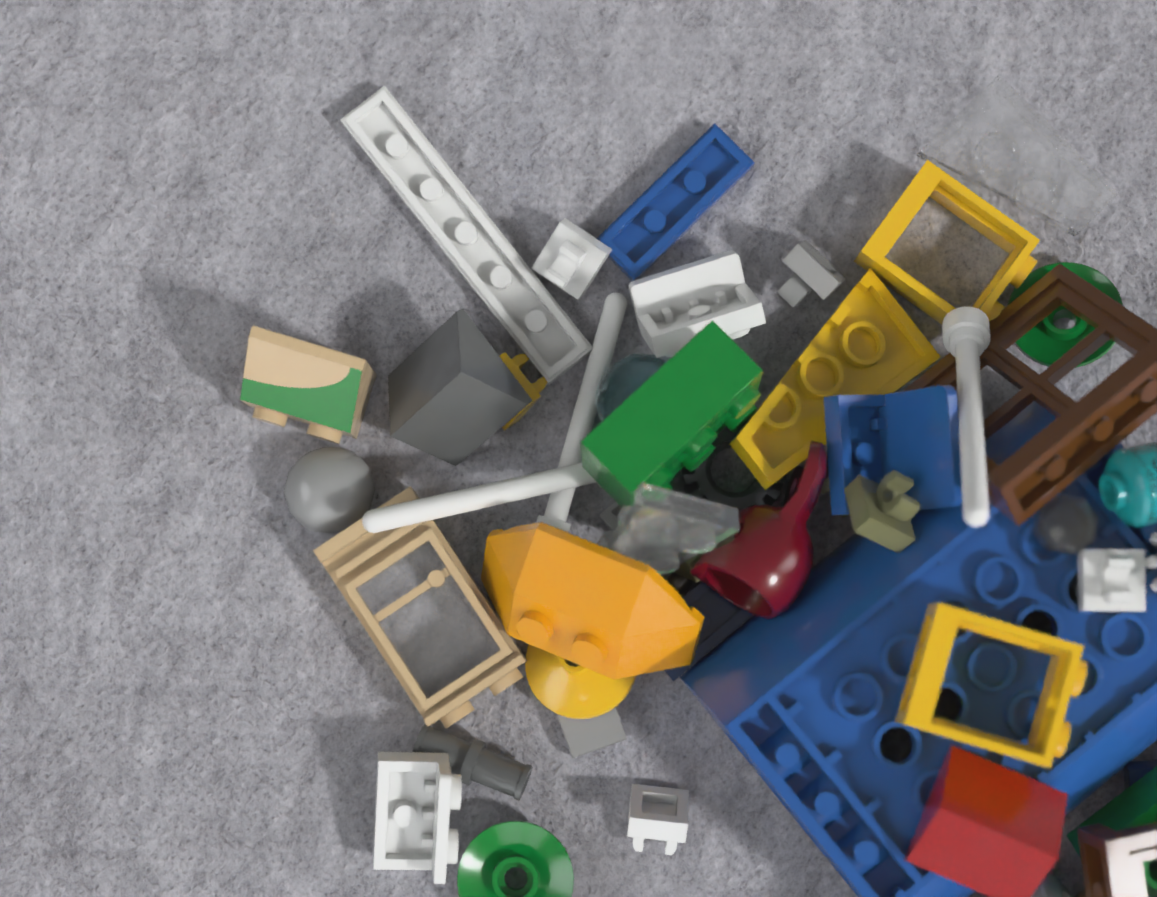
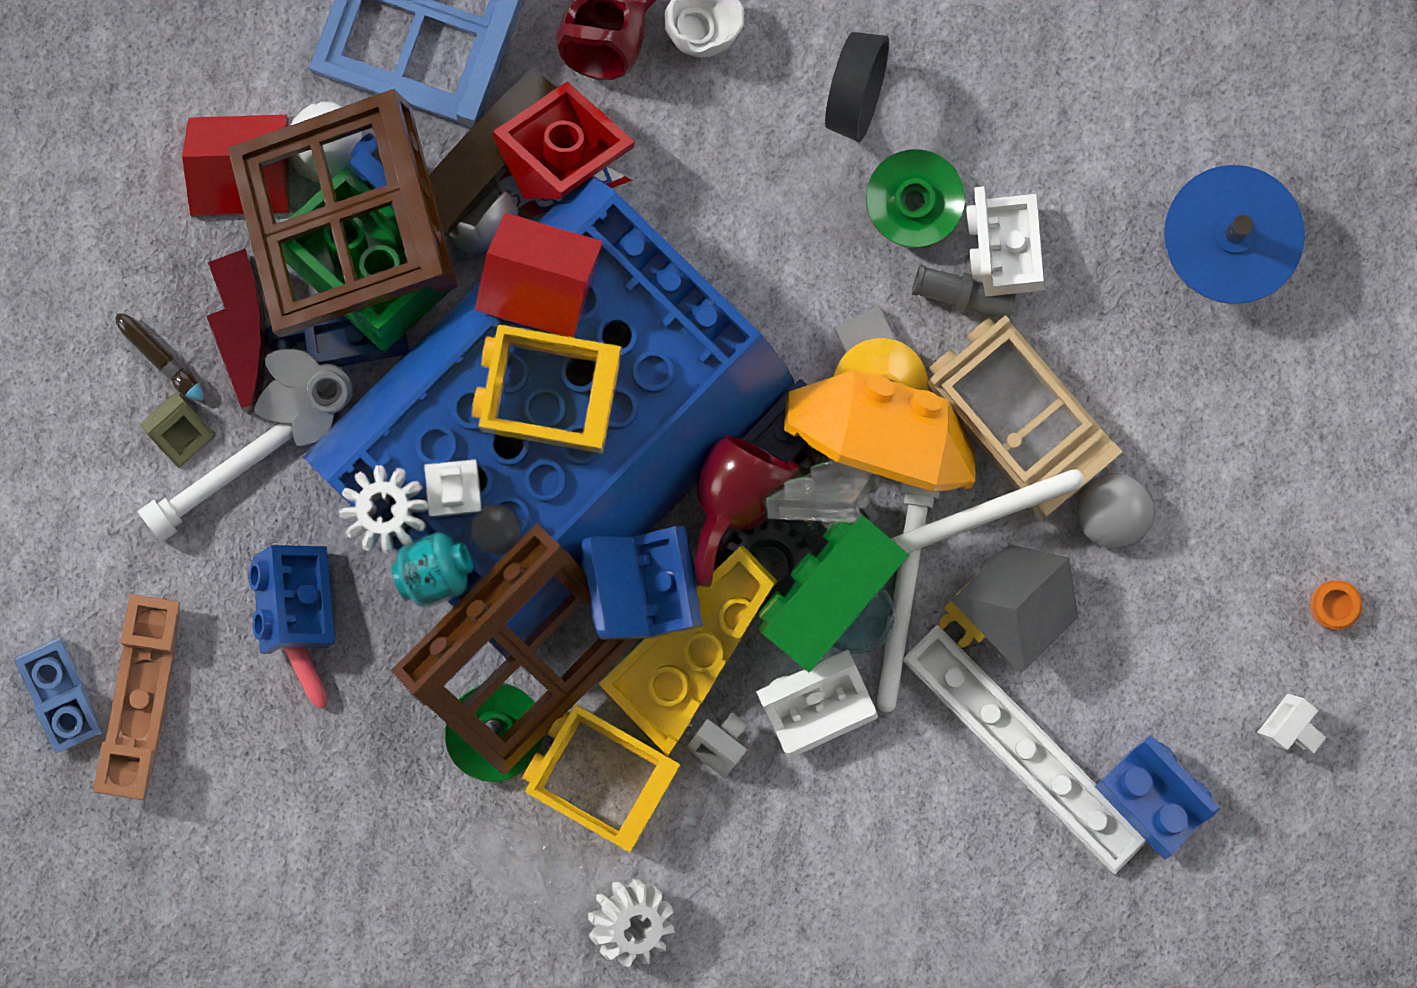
camera: 170 degrees right, 0 degrees up
tan slope [240,325,377,444] -> none
white tile [531,218,612,300] -> none
blue tile [596,123,755,281] -> none
white tile [627,784,689,855] -> none
olive tile [844,471,920,553] -> none
white piece [942,306,990,527] -> none
none -> white gear [588,879,675,968]
none -> blue bracket [1095,736,1220,860]
none -> blue piece [1164,165,1305,304]
none -> white tile [1257,694,1326,753]
none -> orange tile [1309,580,1362,631]

